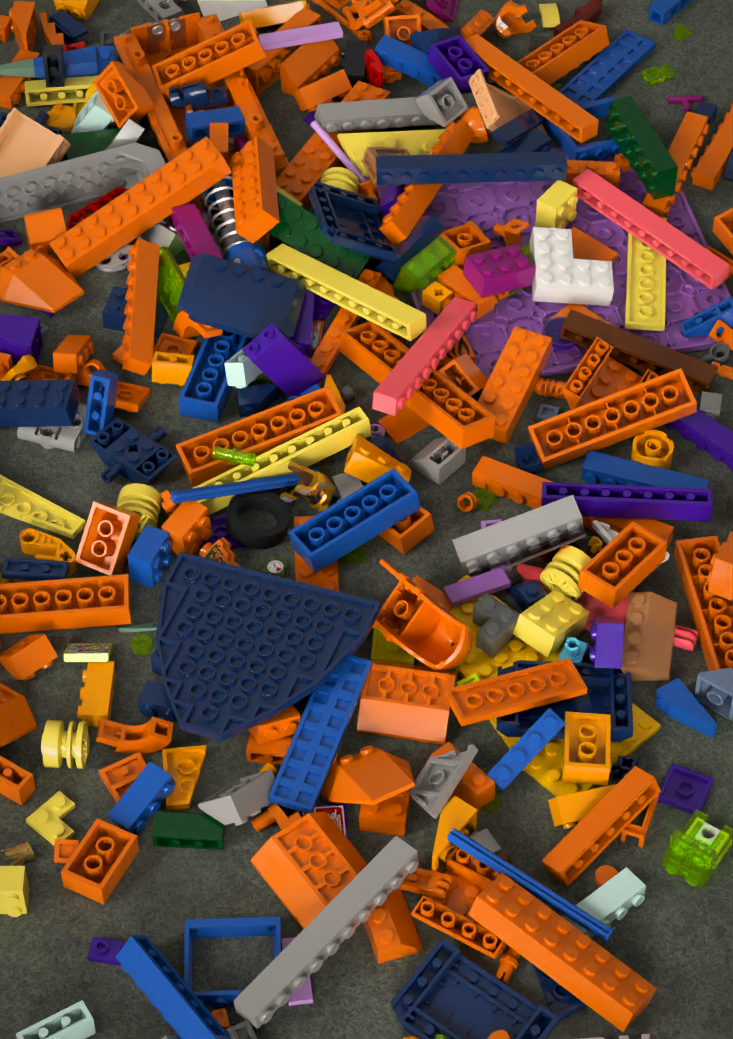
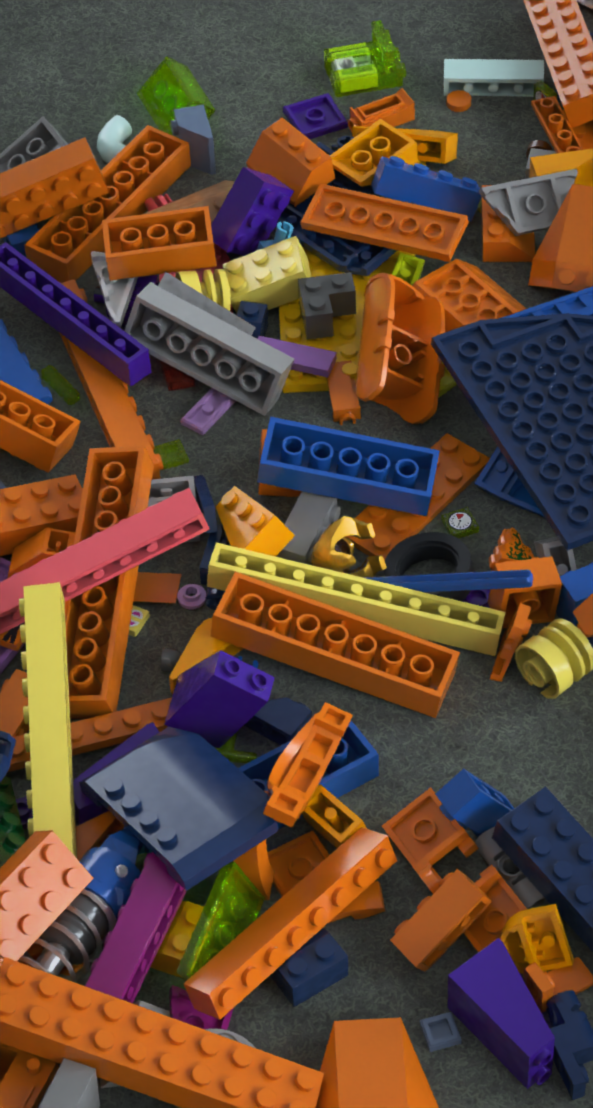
camera: 135 degrees left, 0 degrees up
dark blue slope [89,417,178,484] -> none
clear neon green pin [212,446,256,467] -> none
light aqua brick [224,344,263,388] -> none
blue axle [447,828,615,944] -> none
orange bush [457,492,478,512] -> none
dark blue bracket [514,442,543,474] -> none
orange brick [542,766,661,887] -> none
blue slope [655,678,718,738] -> none
none -> dark blue tile [194,475,218,533]
none -> orange slope [246,118,335,207]
none -> orange piece [263,702,353,827]

